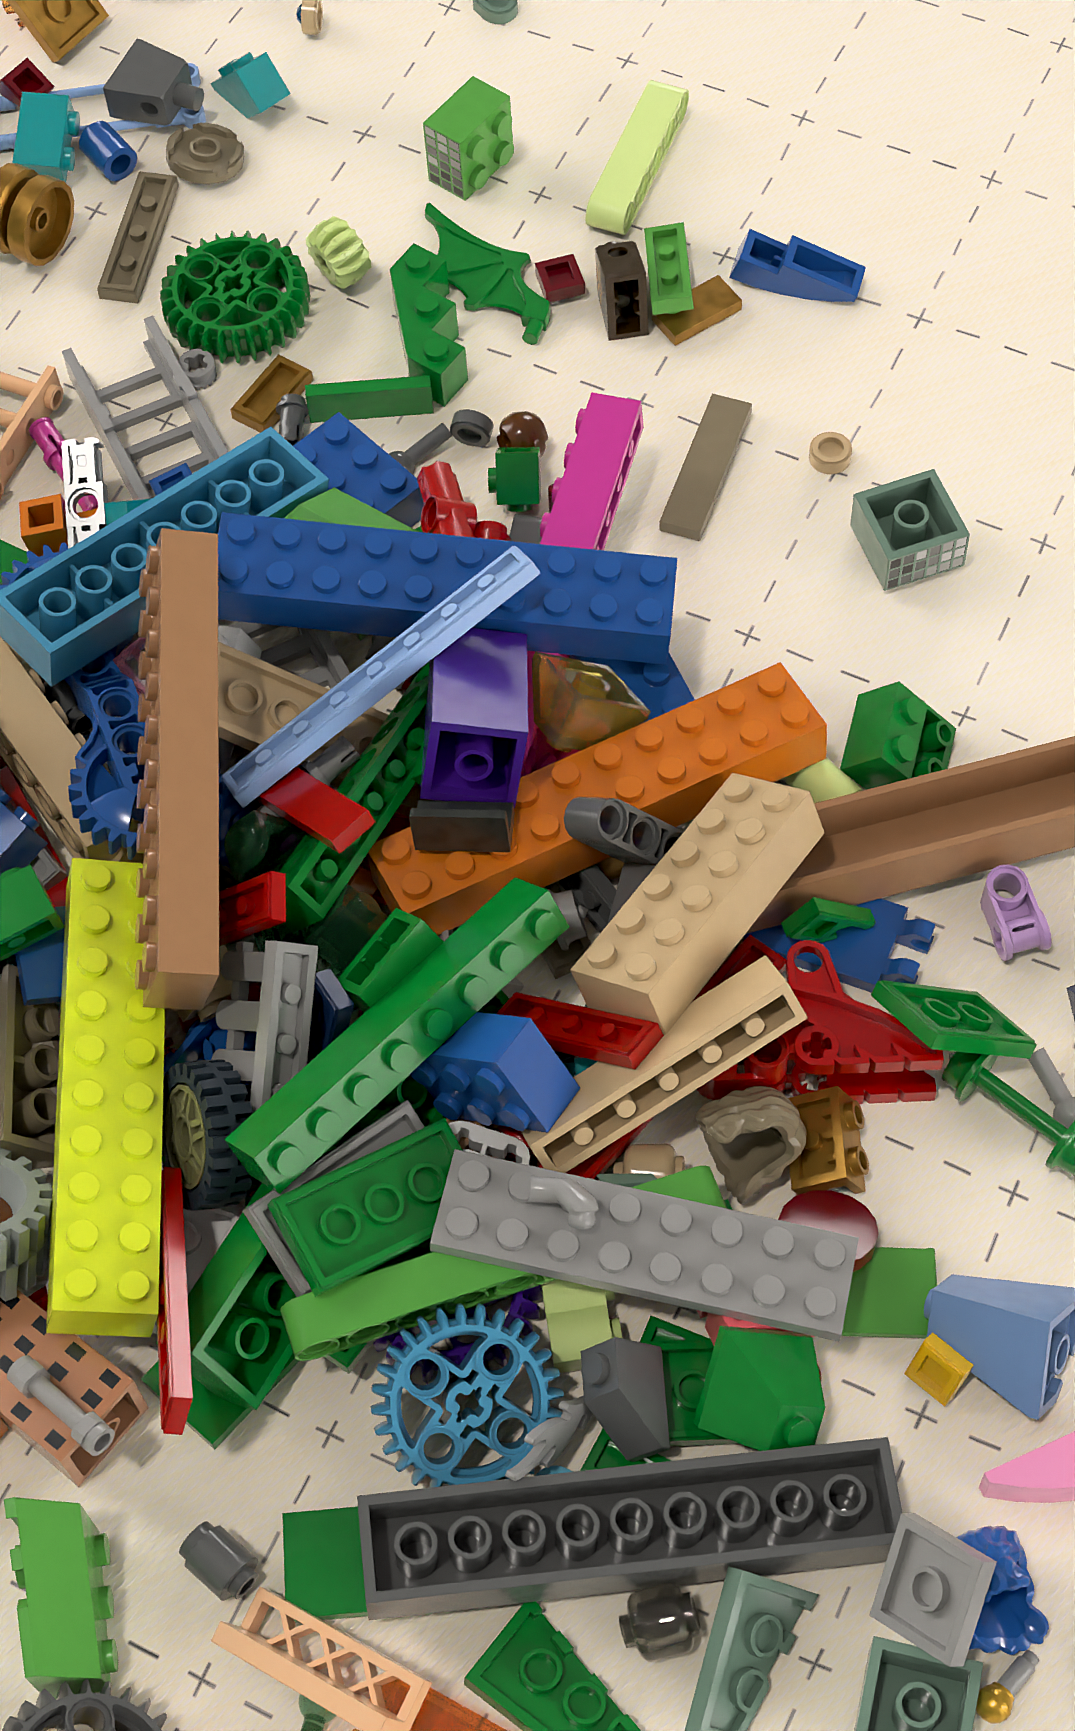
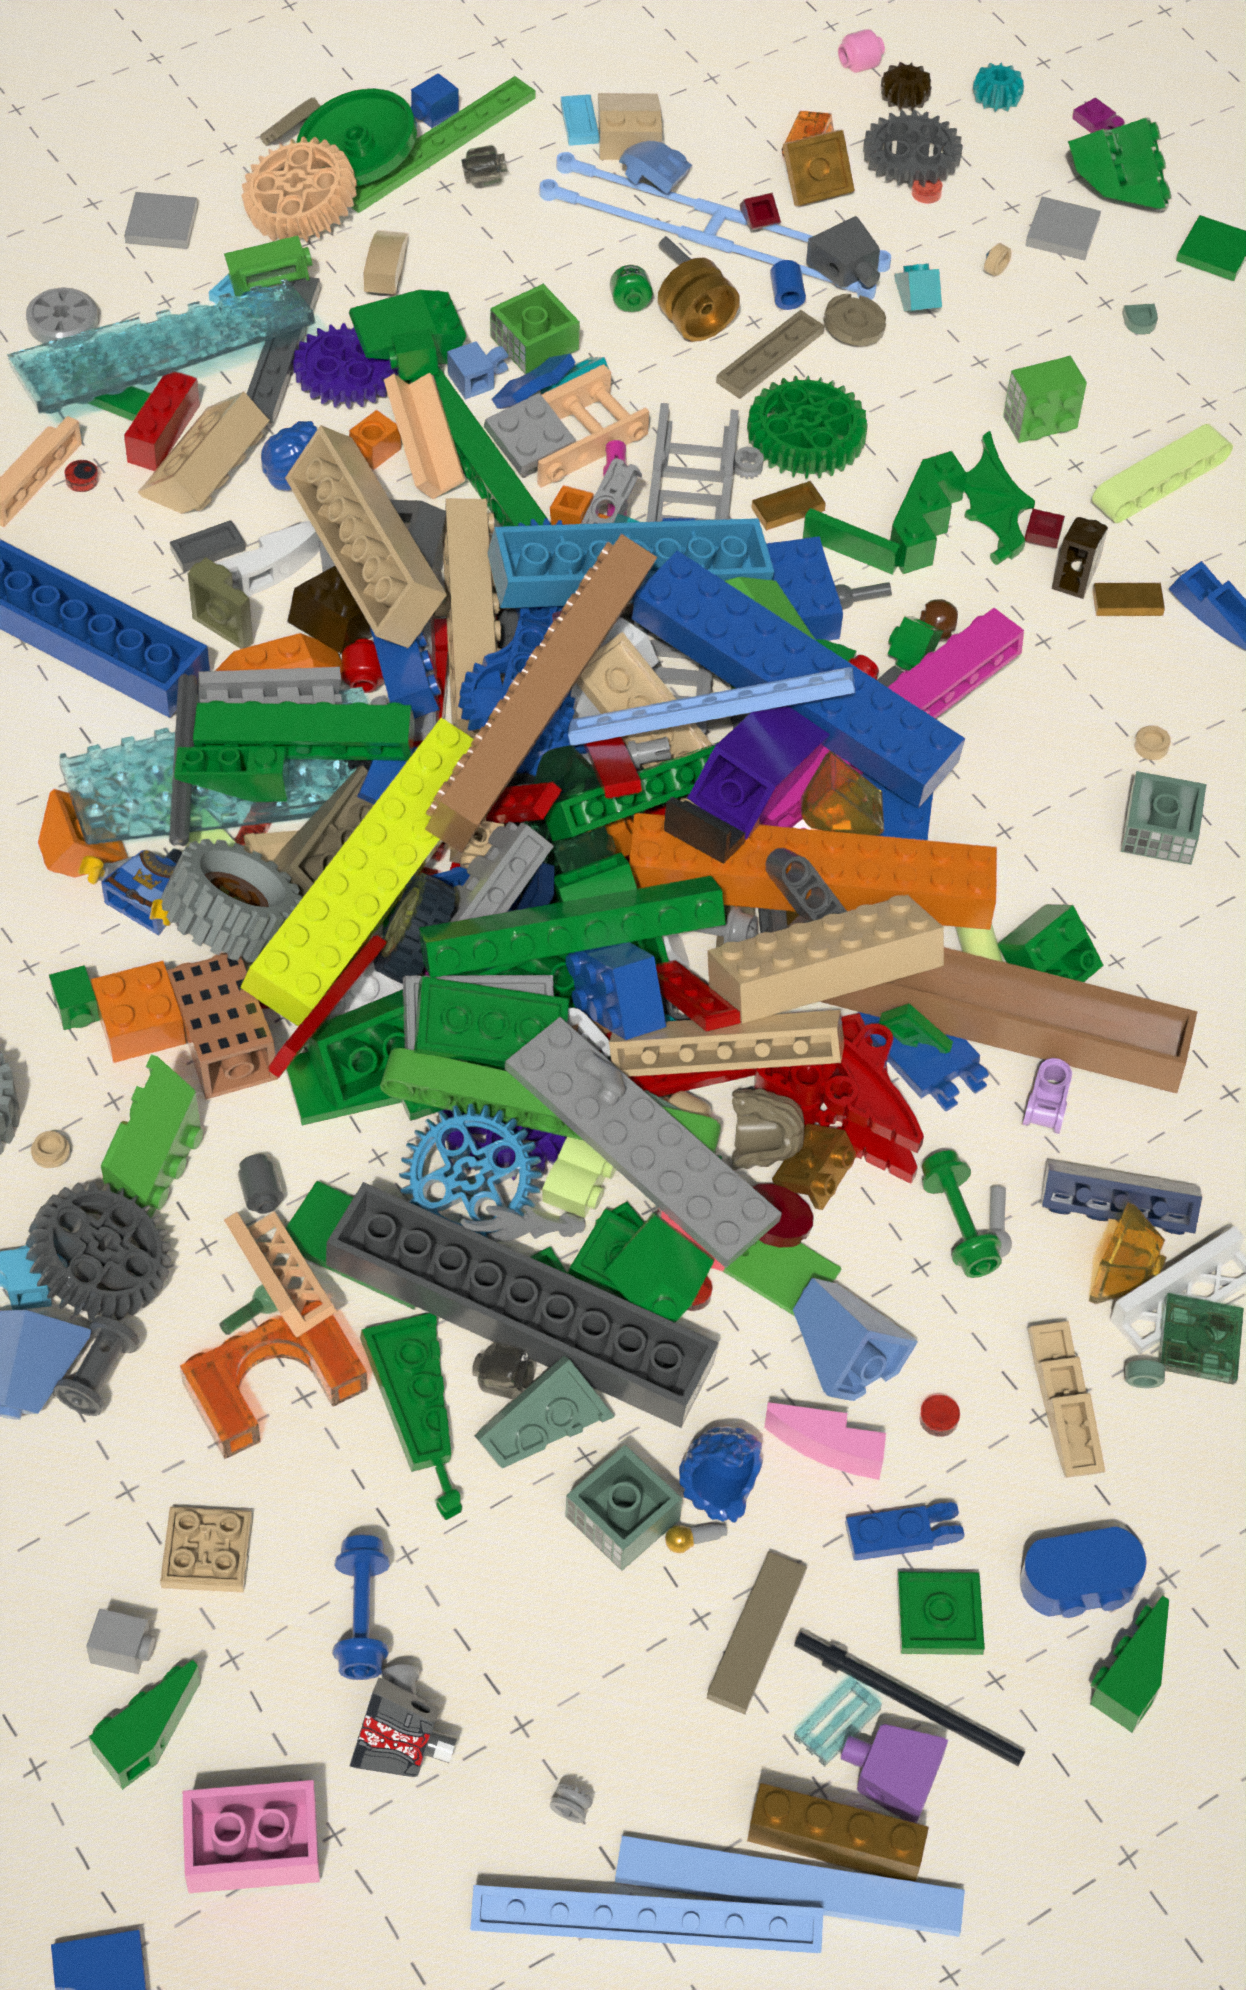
camera: 25 degrees right, 5 degrees down
light grey bar [7,1355,115,1456] -> none
teal brick [12,92,80,183] -> none
dark grey pin [276,394,309,446] -> none
yellowish green gear [305,216,372,289] -> none
red piece [417,461,477,538] -> none
dark grey tile [450,409,494,446] -> none
dark grey slope [580,1337,670,1462] -> none
bright green plate [644,222,694,315] -> none
dark tan tile [659,393,752,541] -> none
light grey plate [869,1513,997,1667] -> none
green tile [871,980,1037,1059] -> none
yellow tile [904,1332,974,1407] -> none

